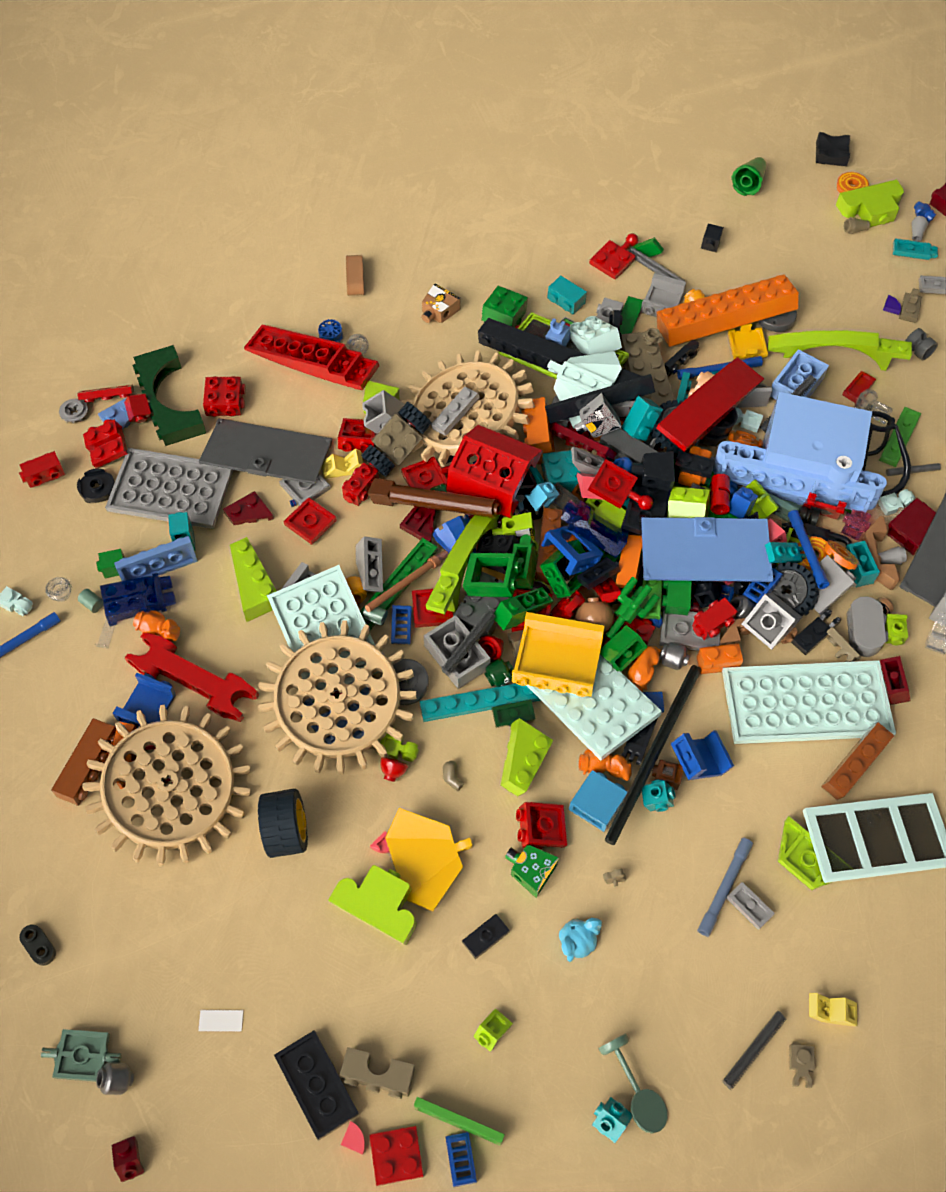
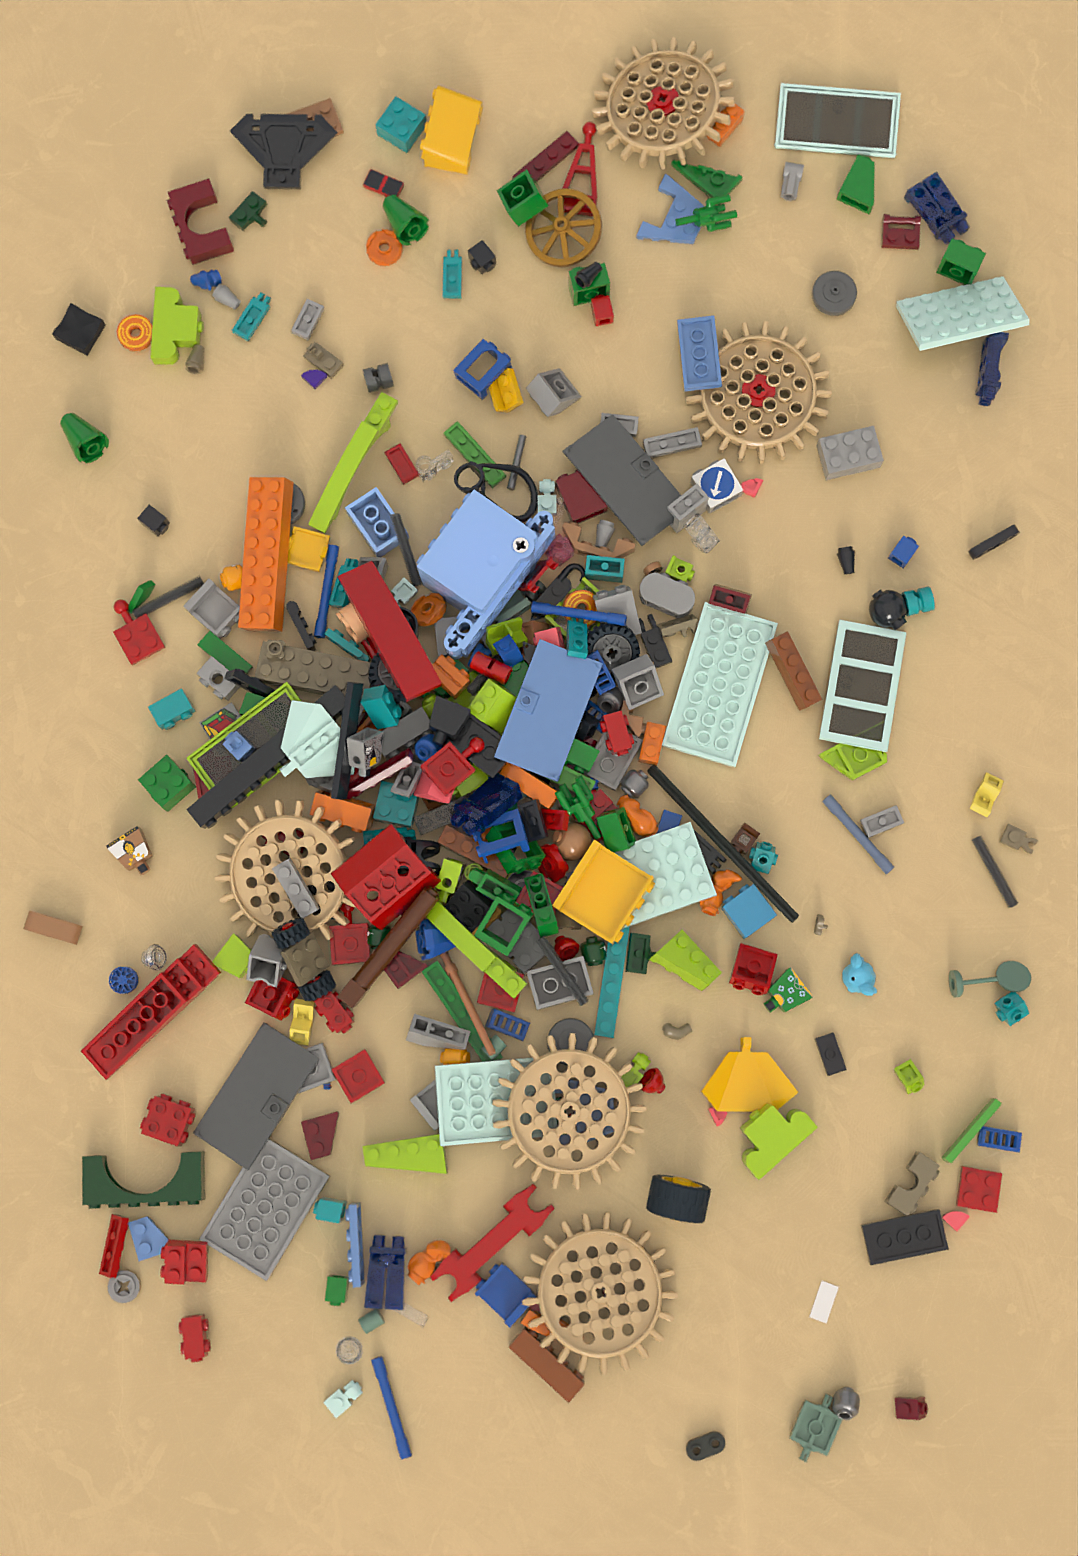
camera: 65 degrees left, 20 degrees up
black plate [77,468,115,503] -> none
red brick [124,394,151,423] -> none
medium azure window [525,482,559,511] -> none
light aqua slope [570,316,622,355] -> none
blue panel [671,730,734,780] -> none
black plate [674,451,715,479] -> none
orange tile [824,540,859,570] -> none

